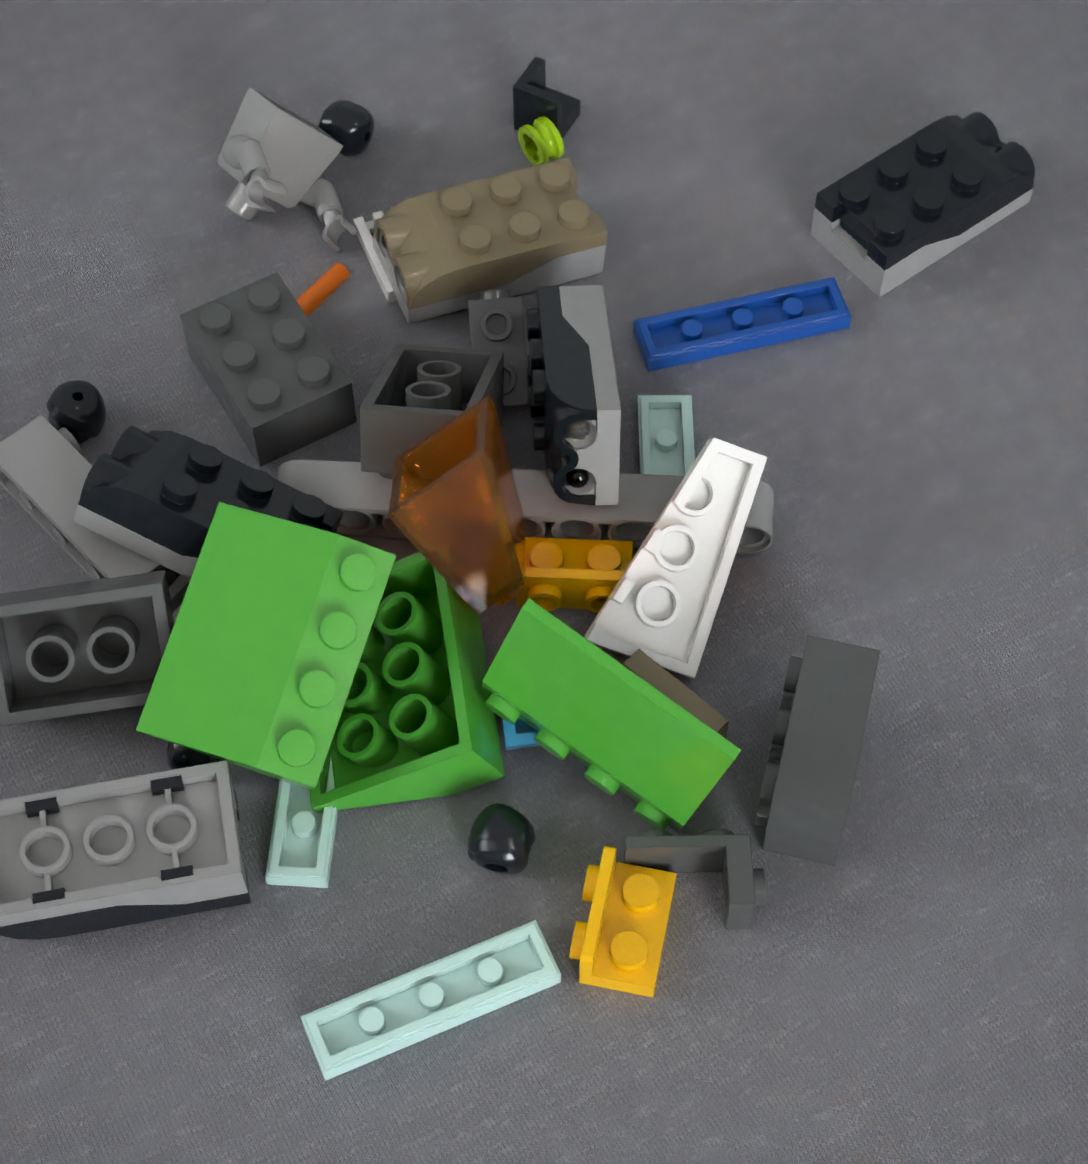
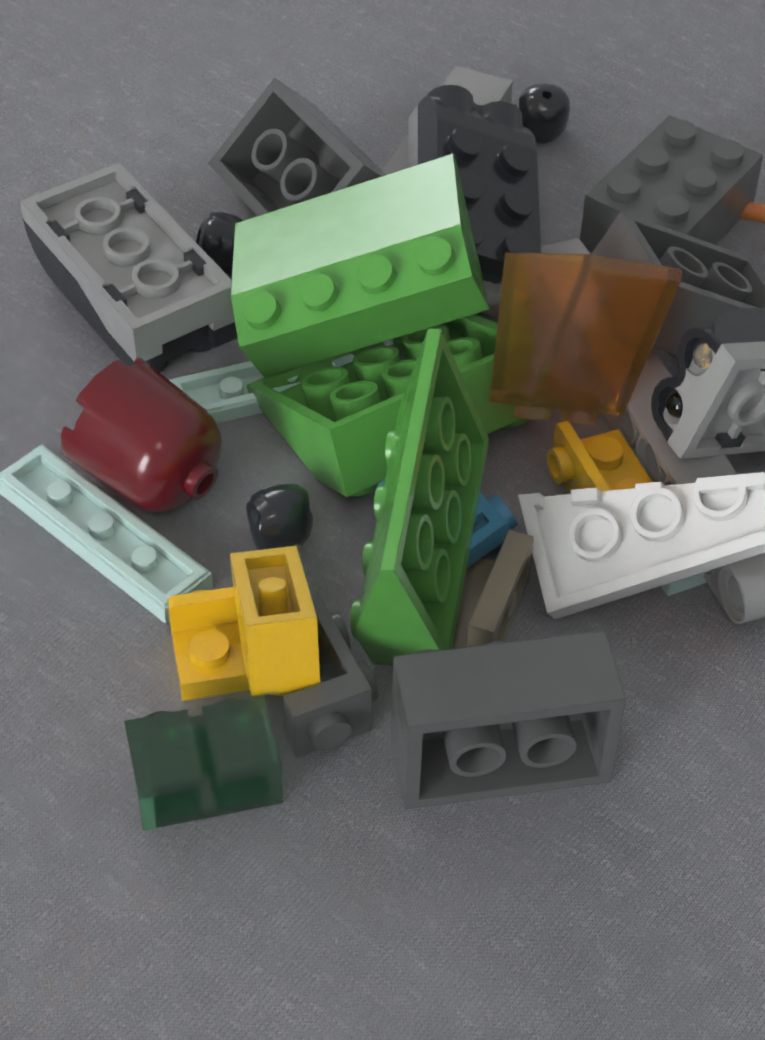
camera: 65 degrees right, 10 degrees down
none -> dark red cylinder [61,357,222,512]
none -> clear green piece [124,695,283,831]
none -> black piece [196,211,244,273]
none -> yellow slope [230,546,320,696]

